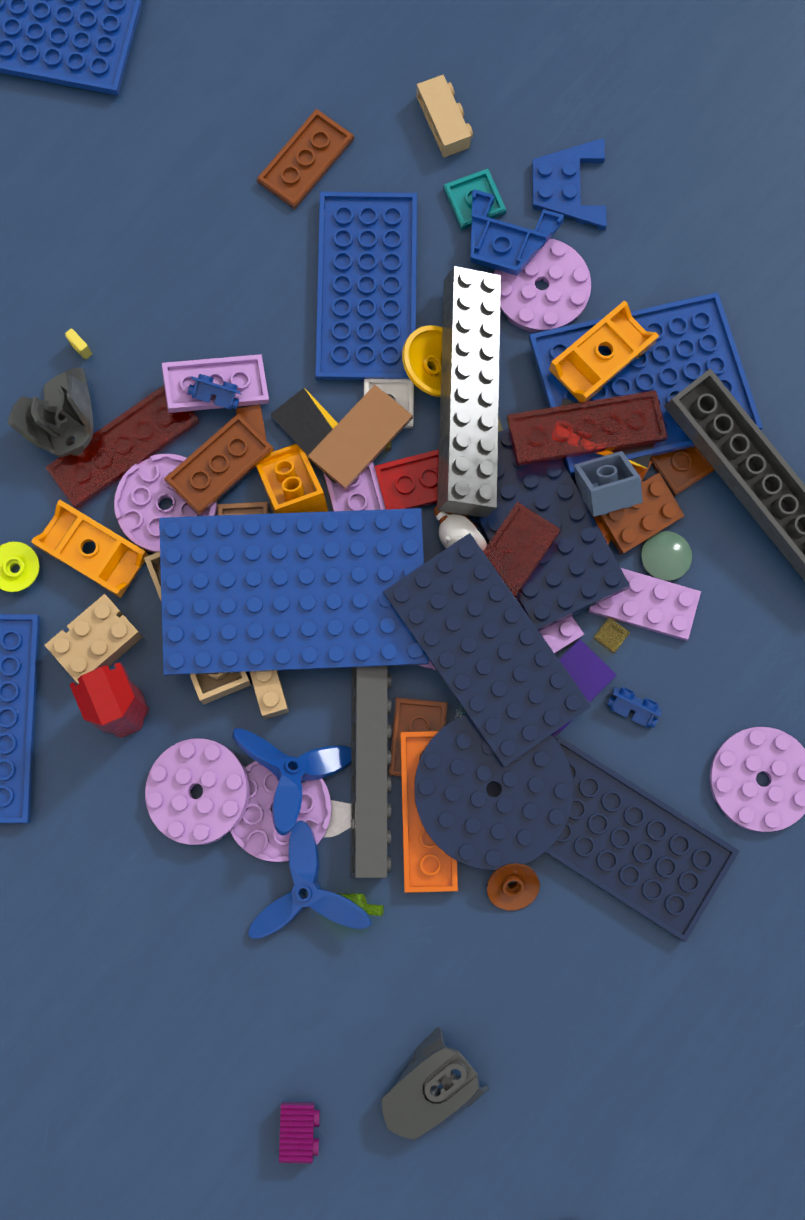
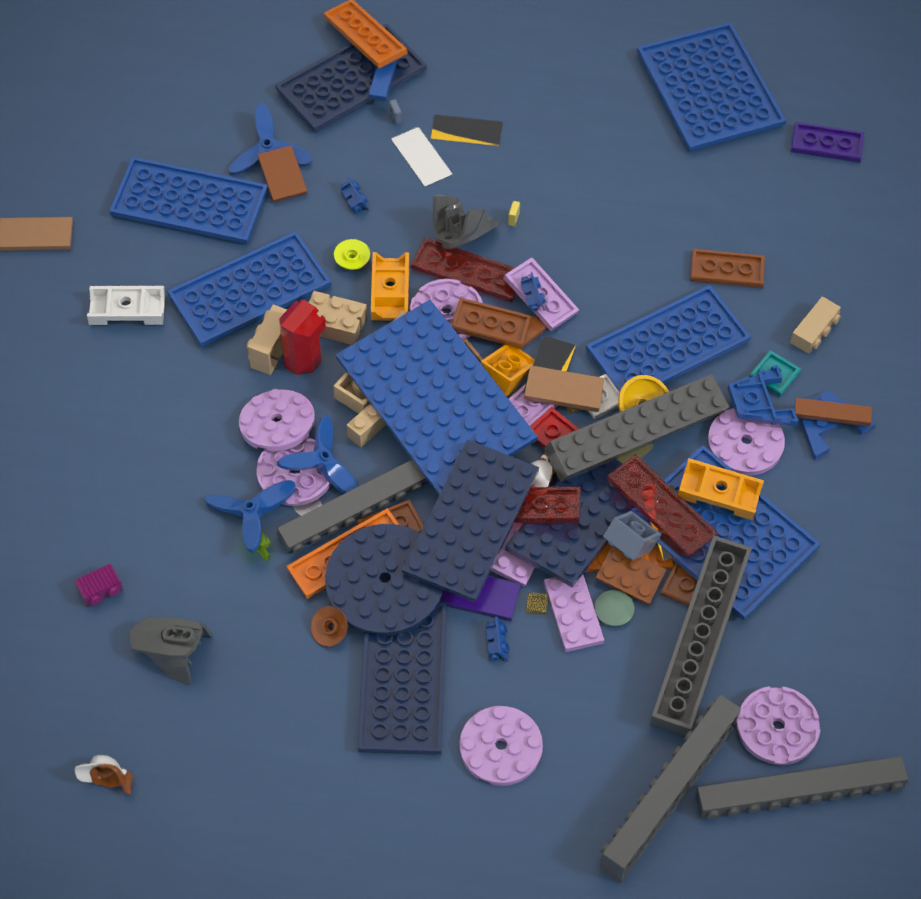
camera: 60 degrees right, 20 degrees down
none -> tan piece [247,305,287,375]
none -> dark orange tile [794,398,872,426]

